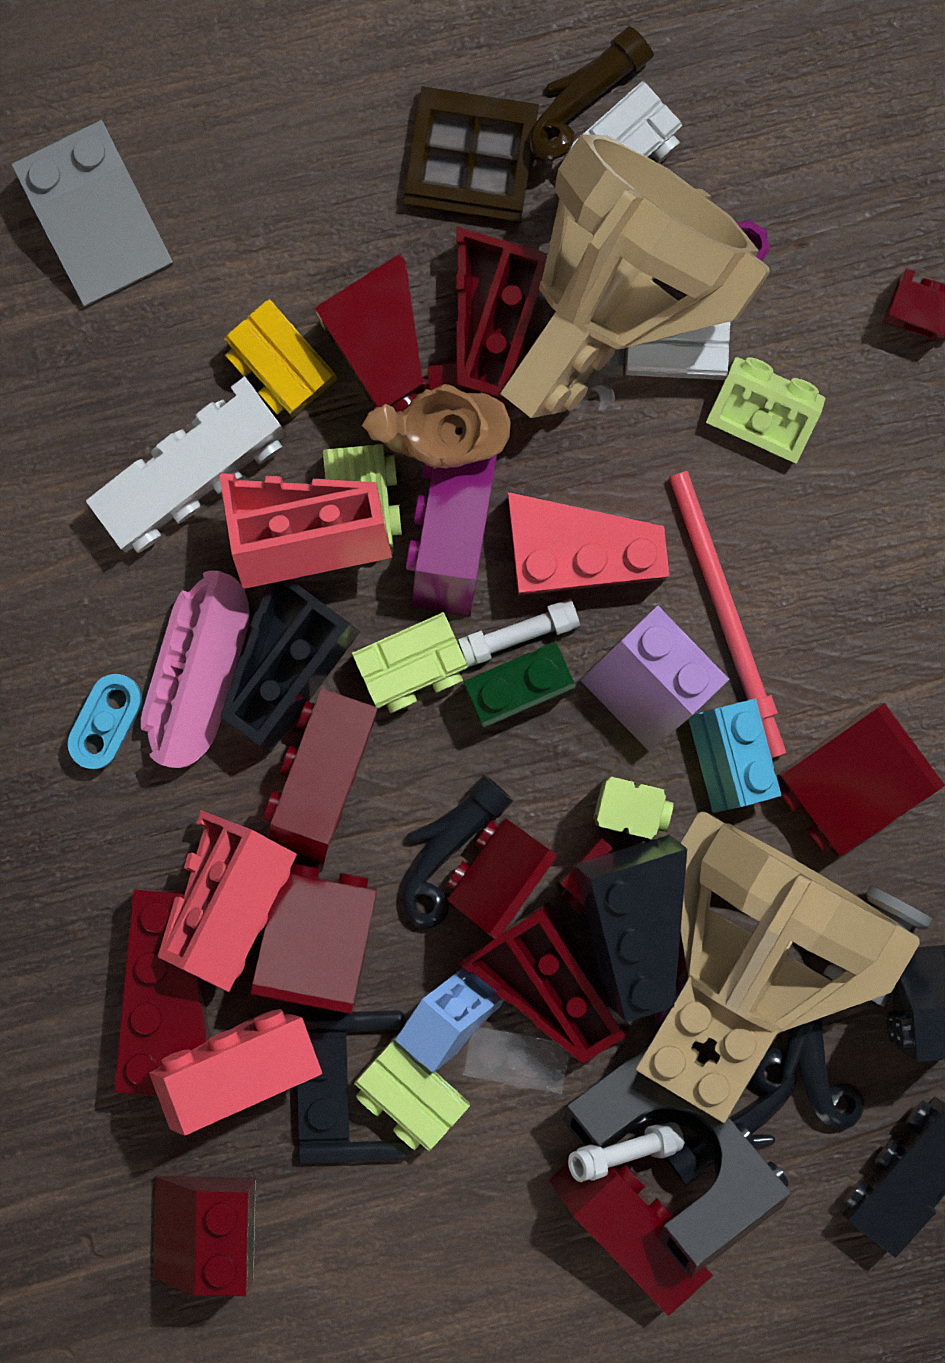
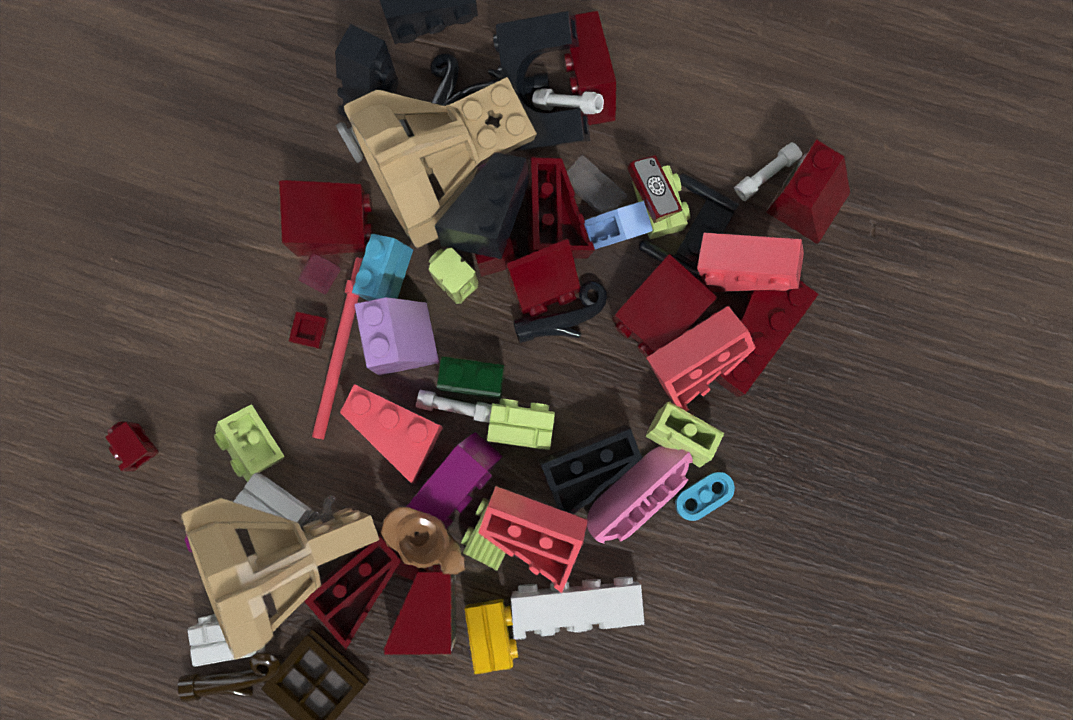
camera: 145 degrees left, 5 degrees down
dark red wedge [263,688,378,872] -> none
none -> dark red plate [289,311,329,350]
none -> clear pink plate [298,252,341,295]
none -> slope [627,155,683,224]
none -> yellowish green brick [646,401,724,467]
none -> white bar [734,142,802,201]

